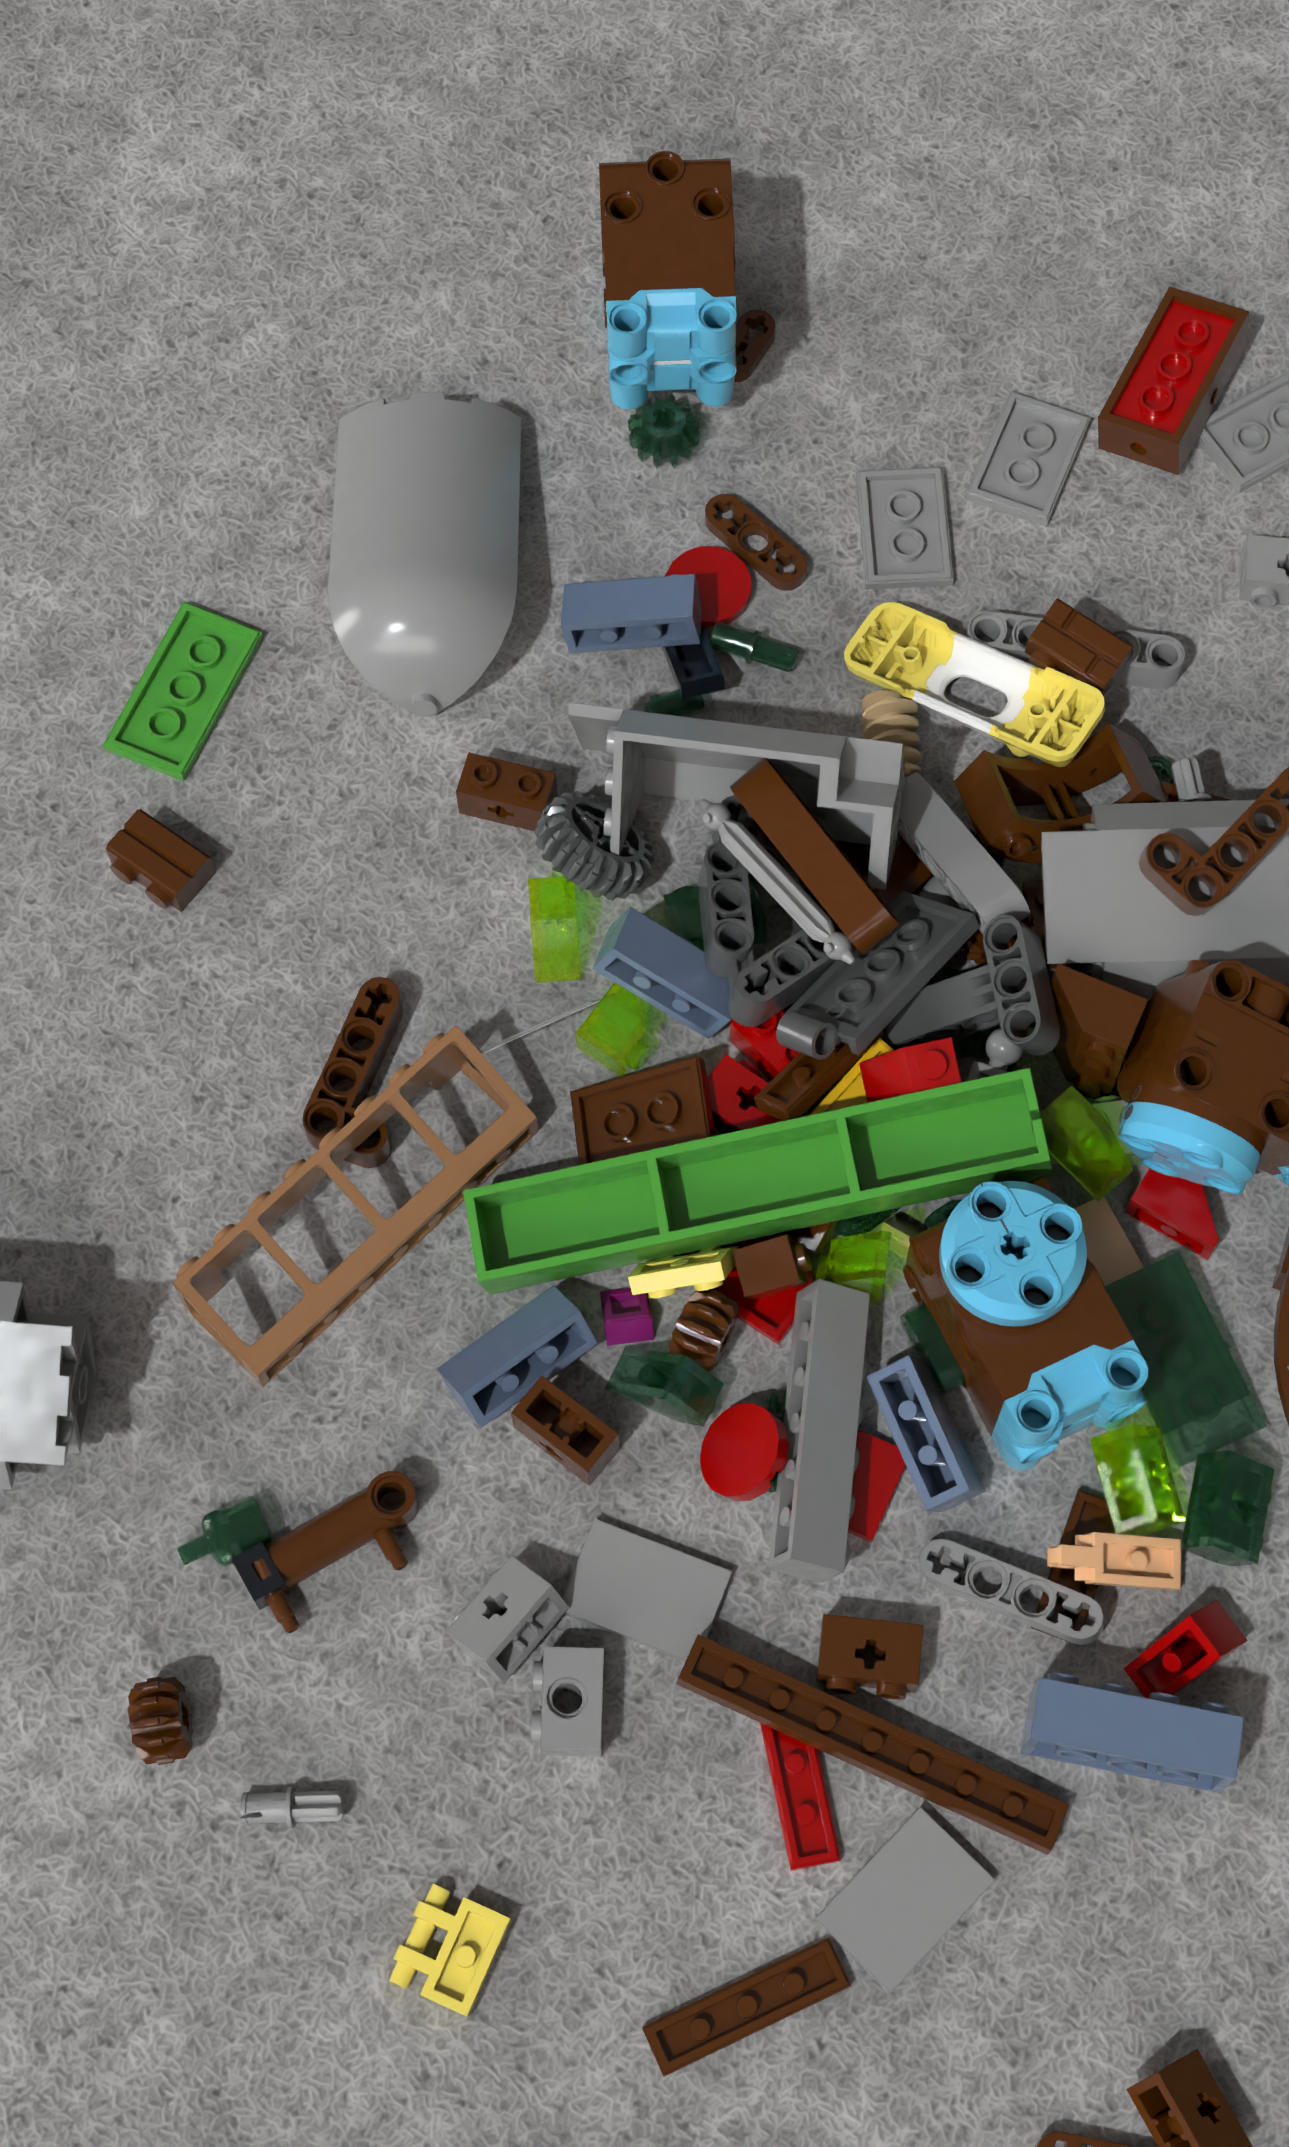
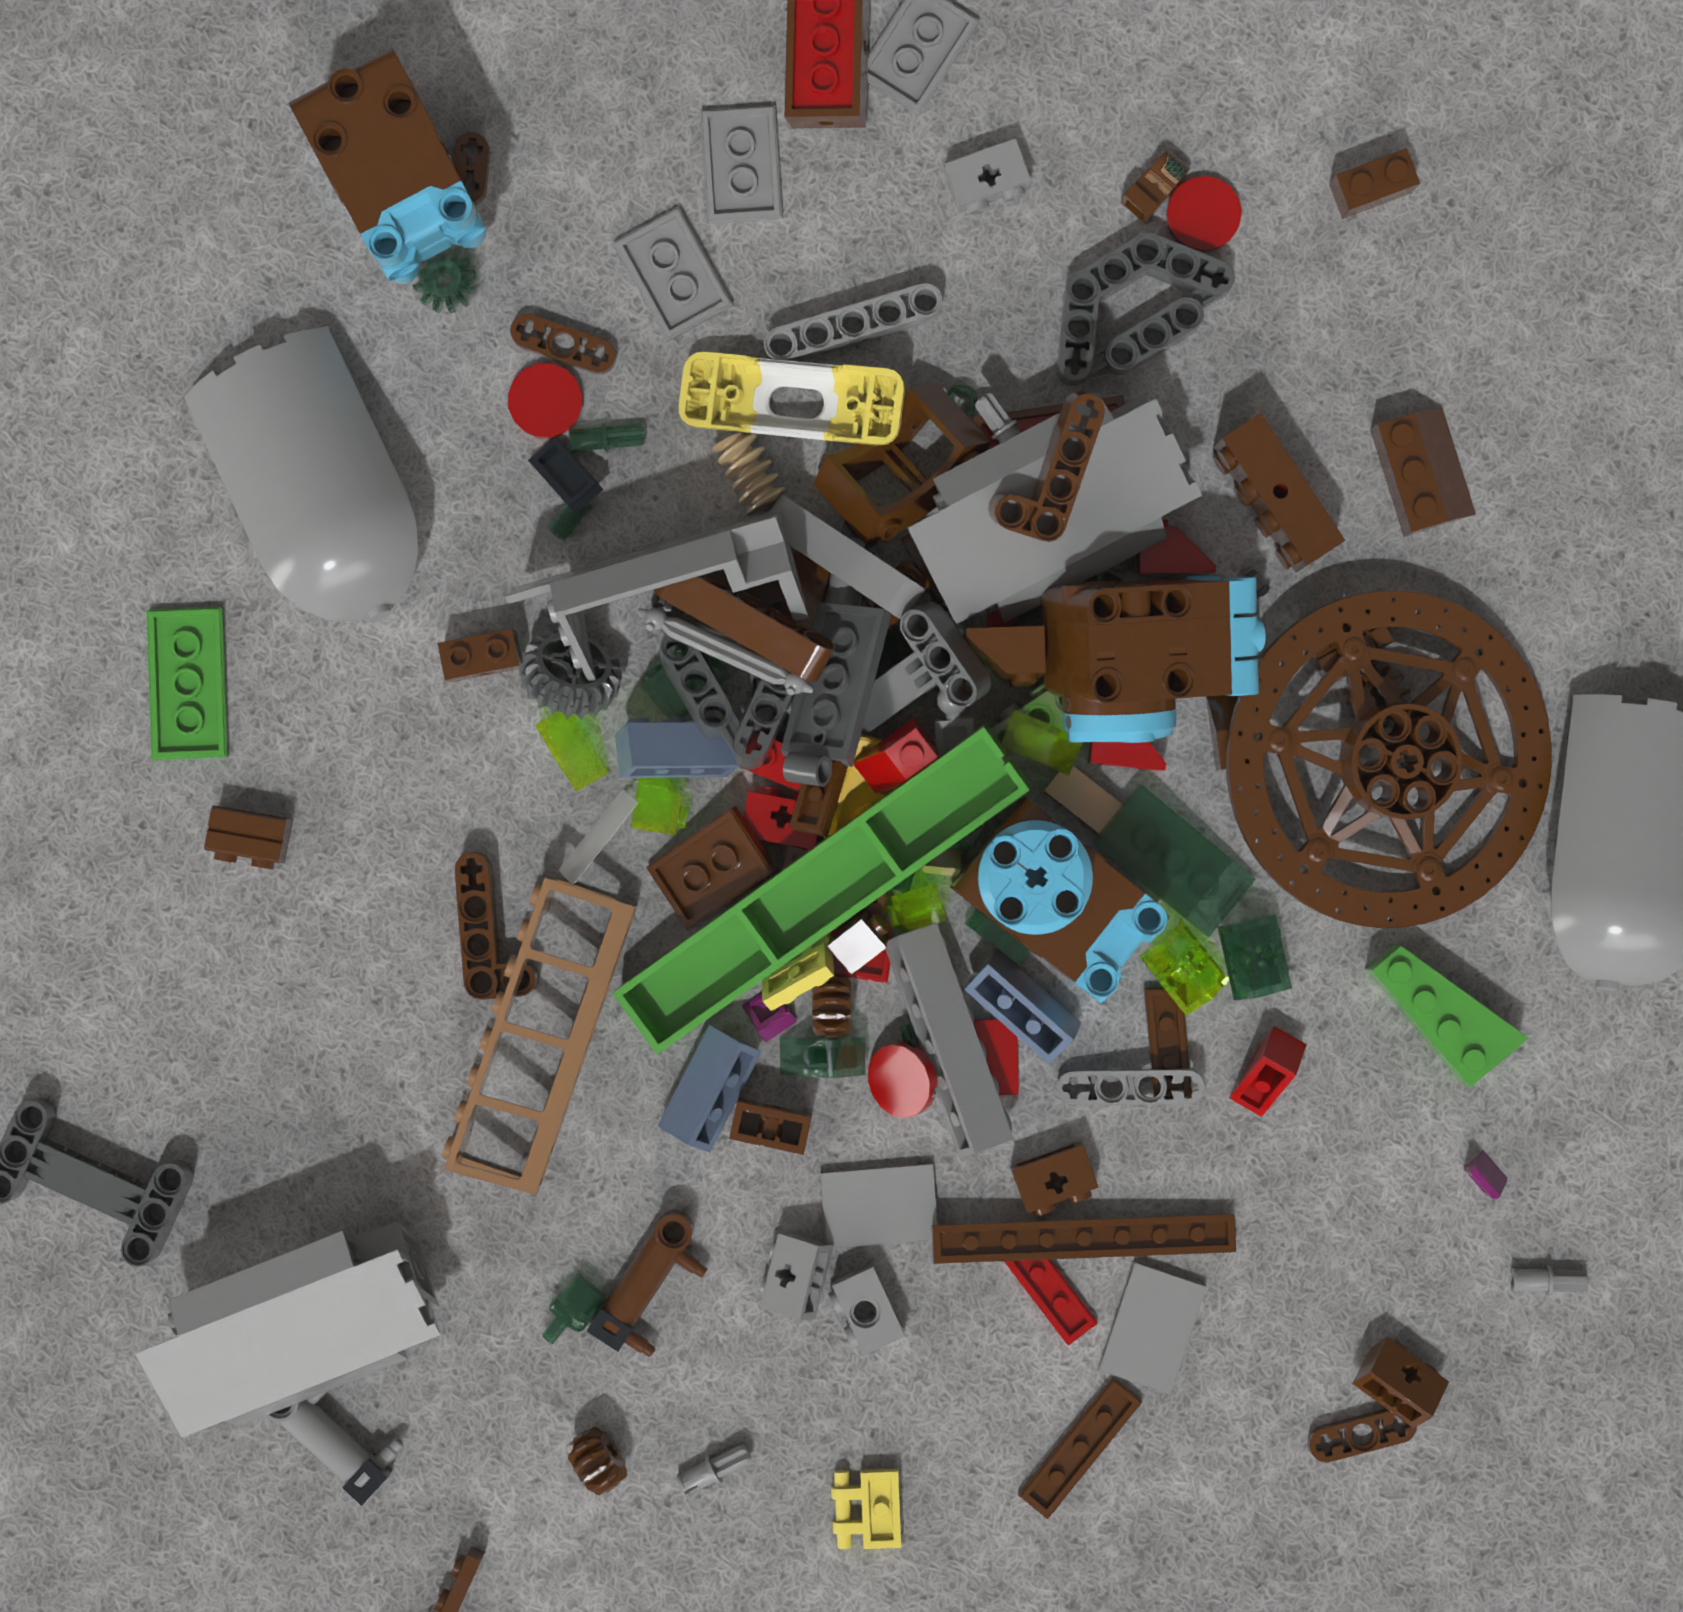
camera: 25 degrees left, 20 degrees up
sand blue brick [561,574,702,653] -> none
sand blue brick [1020,1673,1244,1793] -> none
reddish brown brick [1025,598,1134,696] -> none
light nougat hinge [1047,1532,1182,1591] -> none

